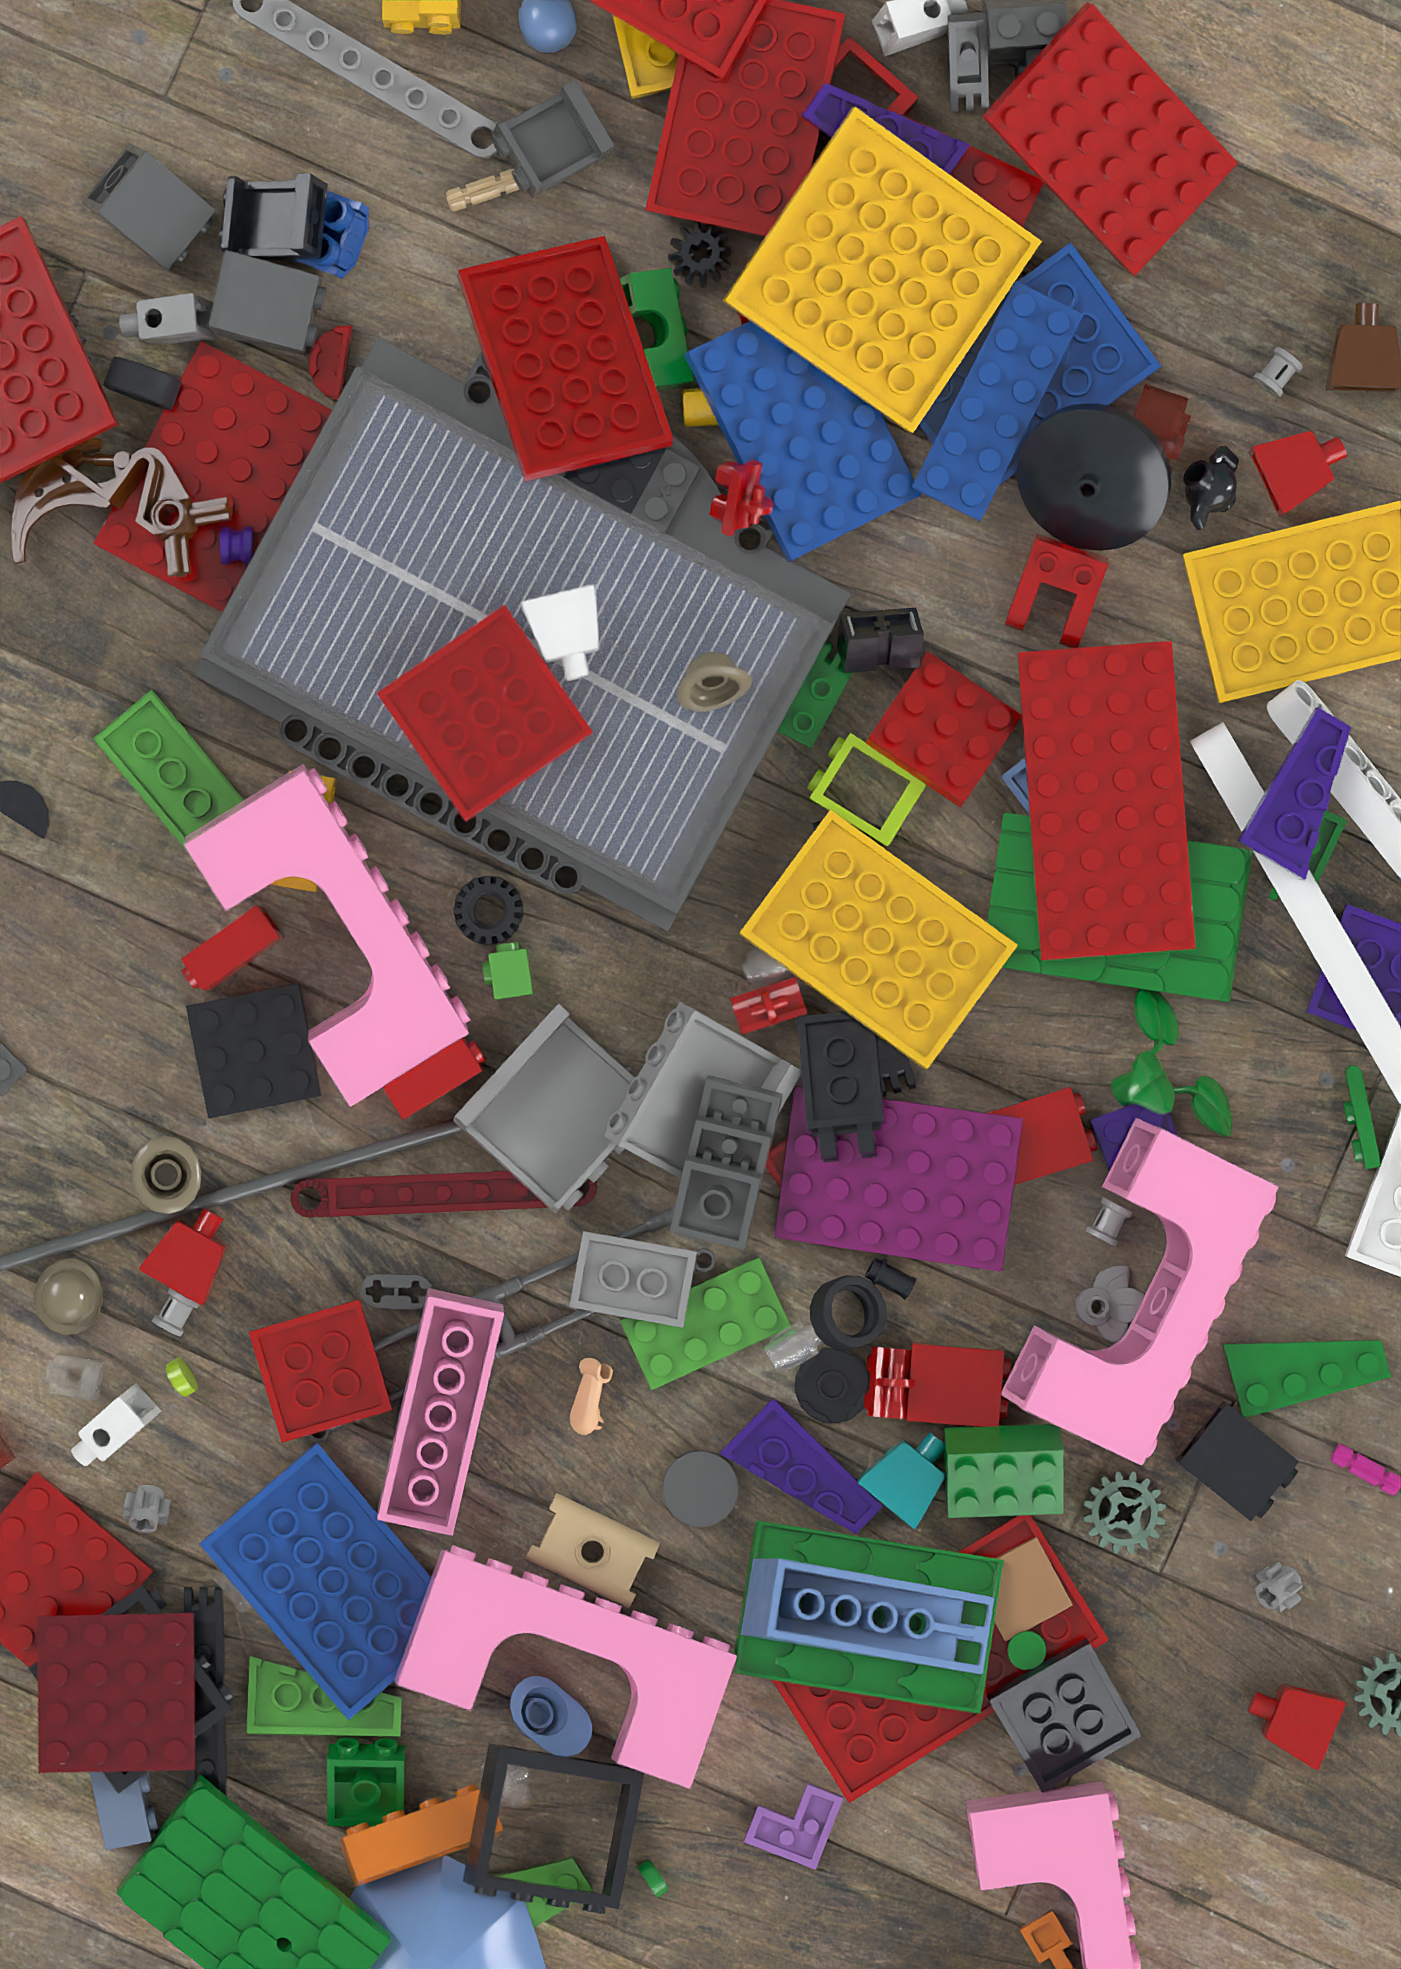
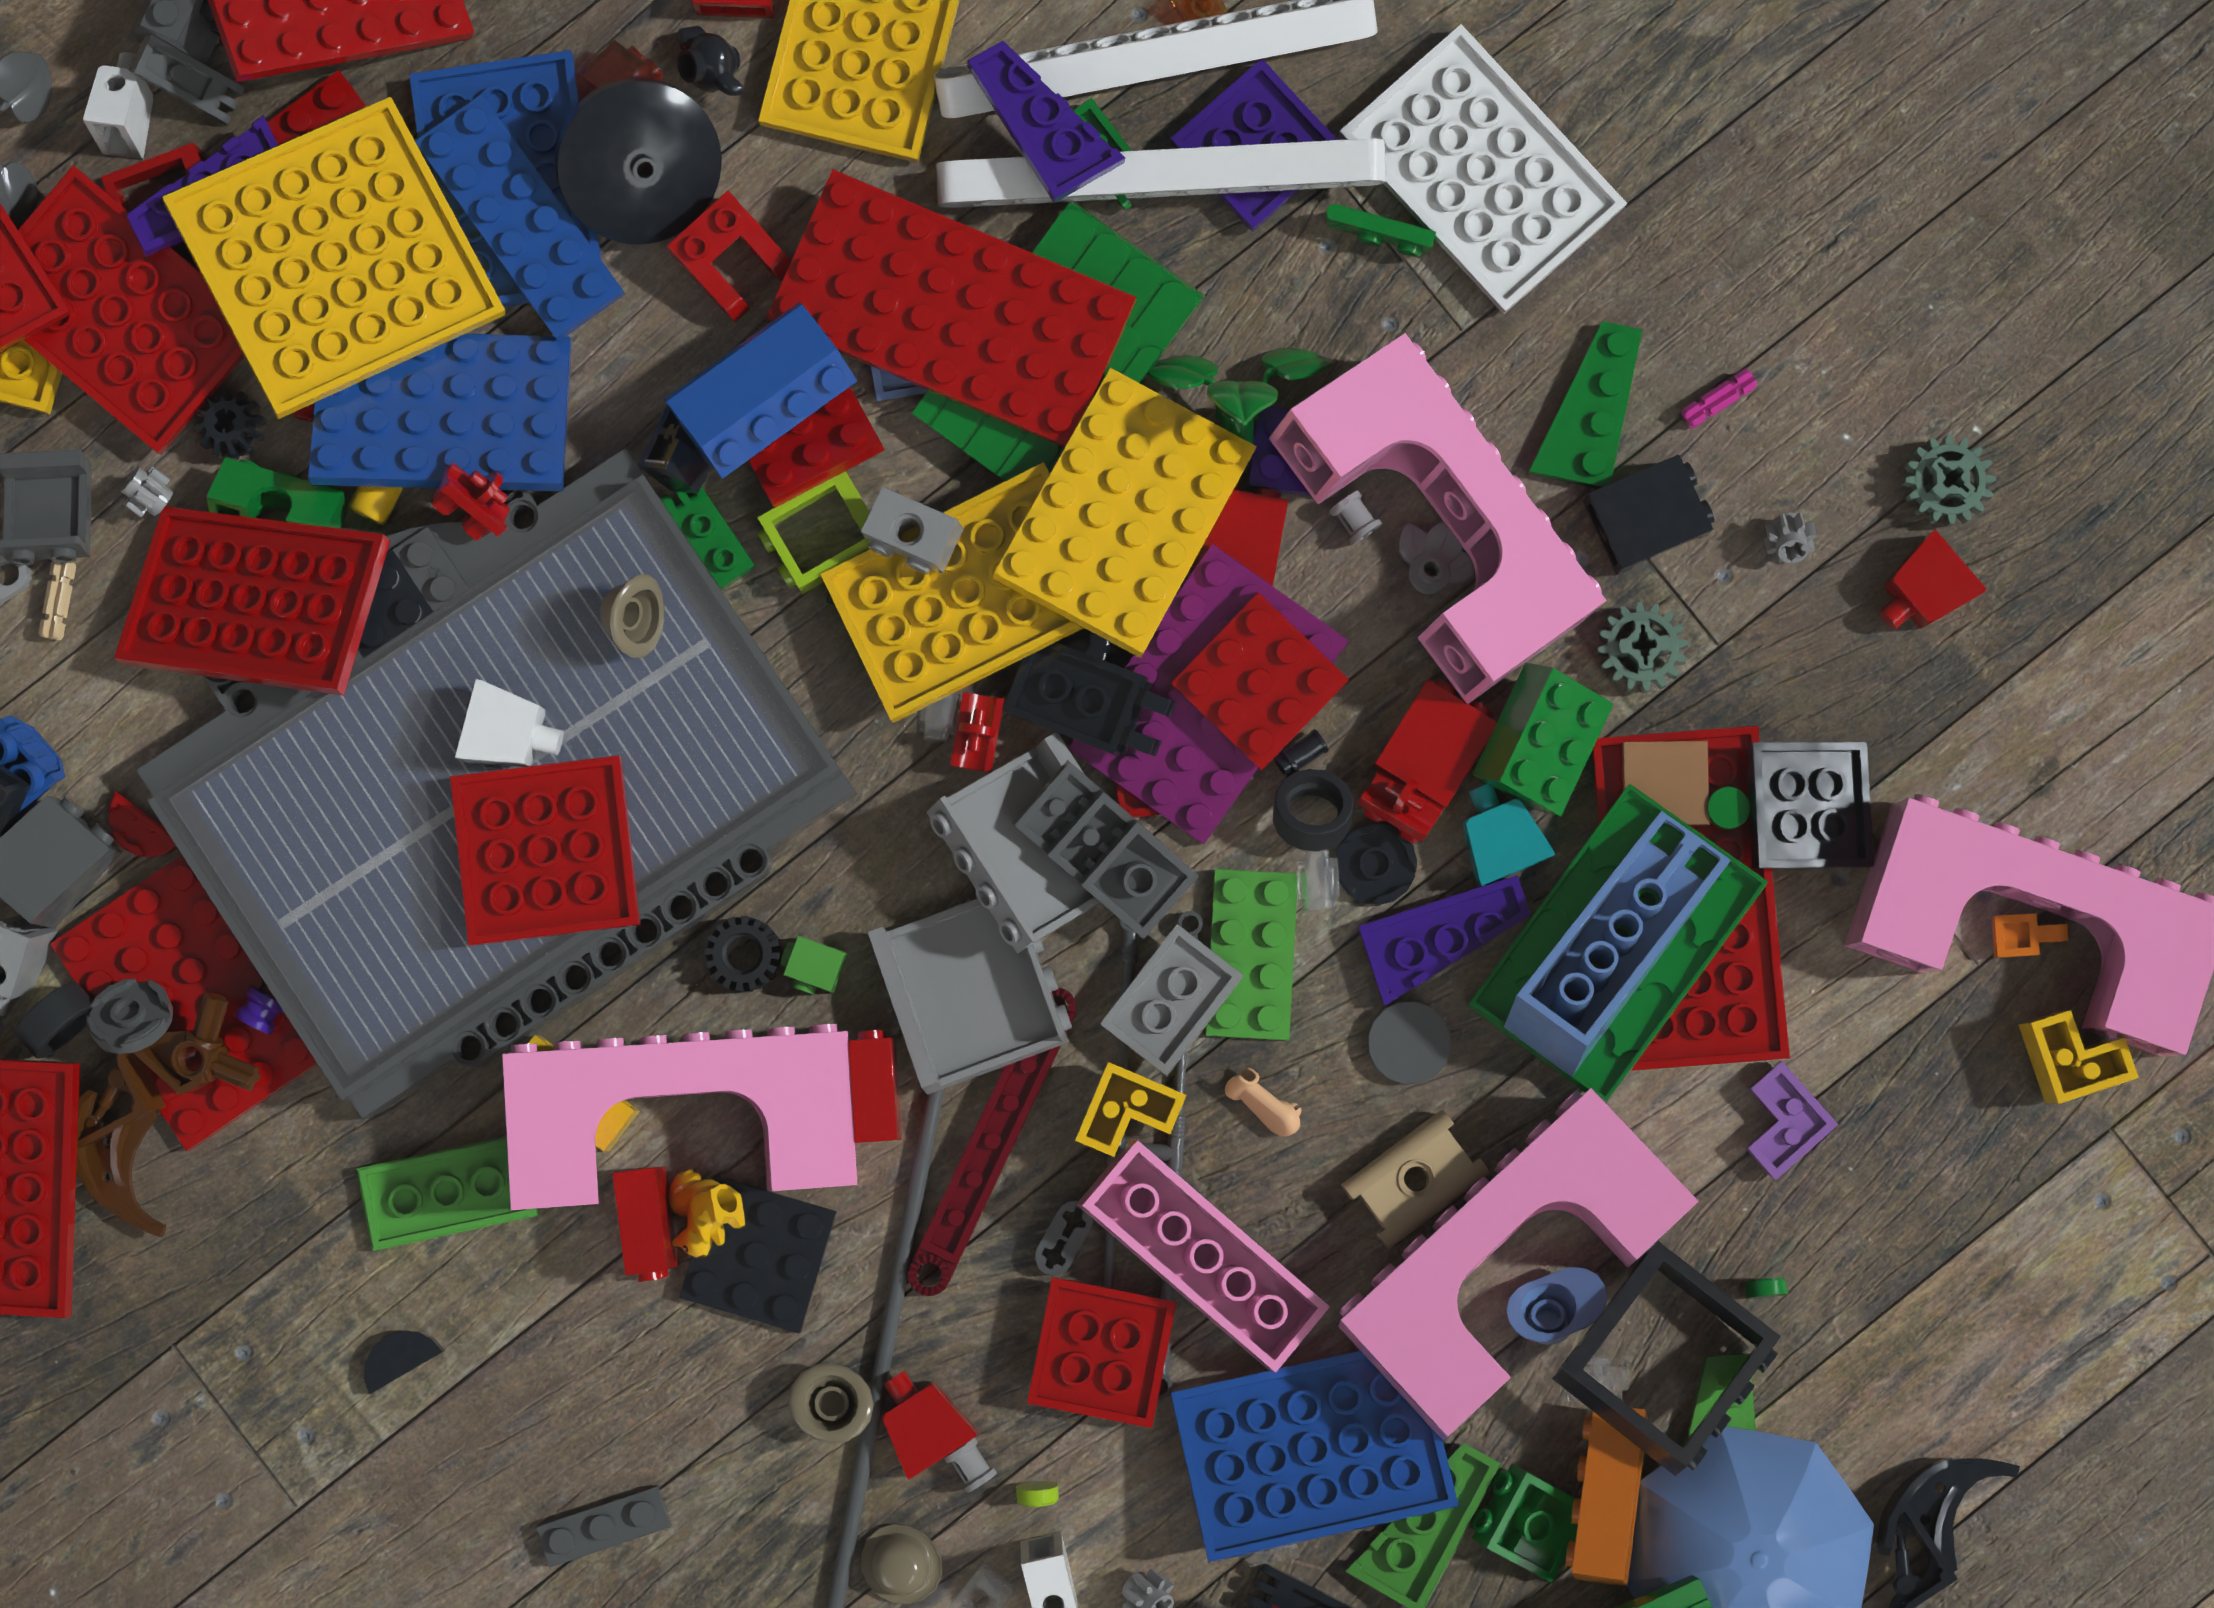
camera: 60 degrees left, 5 degrees down
none -> dark grey tile [86,978,174,1054]
none -> light grey gear [120,466,173,518]
none -> blue slope [664,302,857,479]
none -> yellow animal [668,1169,745,1258]
none -> light grey brick [861,487,964,574]
none -> yellow plate [993,368,1257,658]
none -> yellow brick [1075,1062,1187,1157]
none -> red plate [1171,592,1350,771]

